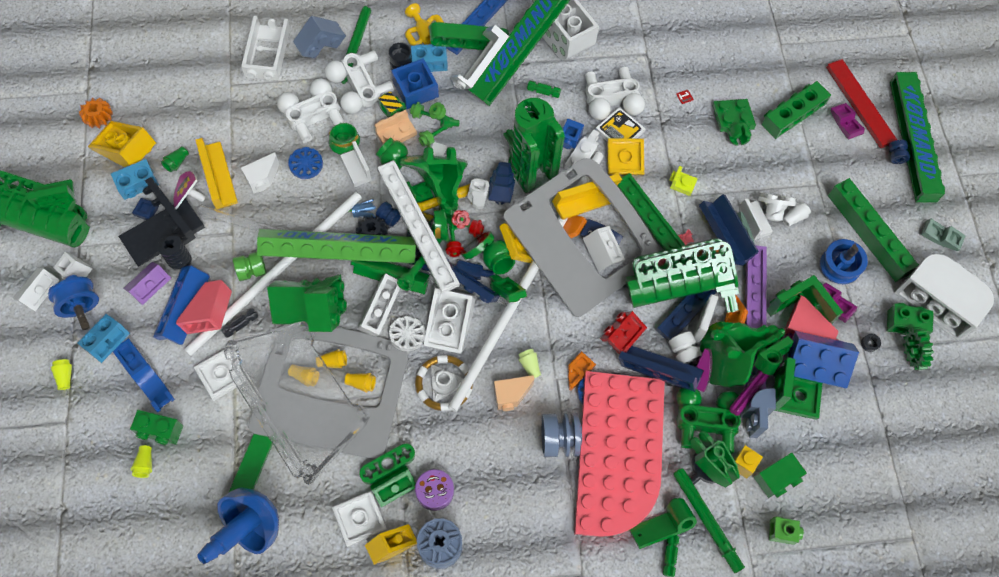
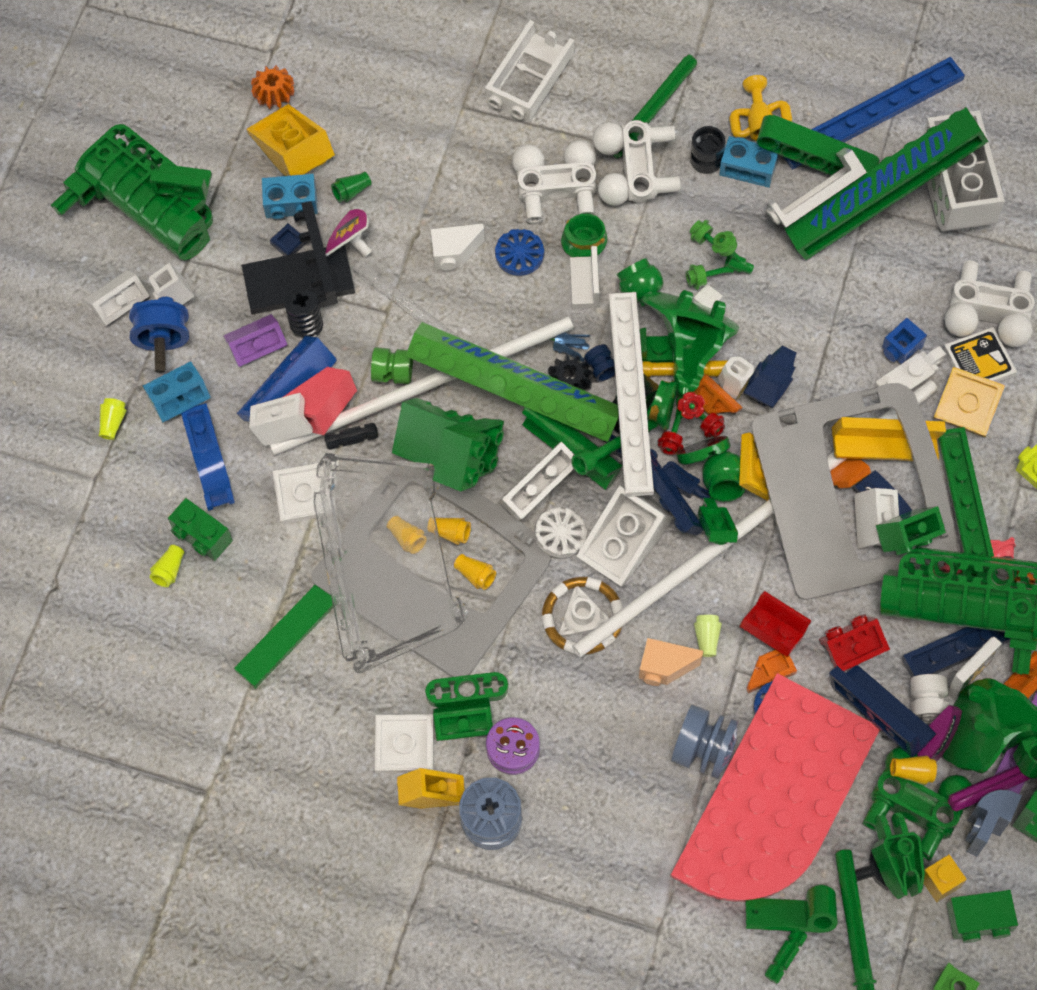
camera: 30 degrees right, 0 degrees up
yellow panel [195,138,238,210] -> none
blue piece [197,488,279,564] -> none
sand blue brick [293,16,346,58] -> none
light nougat bracket [374,110,417,145] -> none
brick [378,92,406,118] -> none
blue brick [391,58,439,109] -> none
green piece [503,98,565,193] -> none
green axle [527,80,561,98] -> none
none -> white panel [249,393,313,446]
none -> orange tile [694,375,743,414]
none -> red bracket [740,591,811,657]
none -> green brick [876,506,946,555]
none -> yellow cone [890,755,937,785]

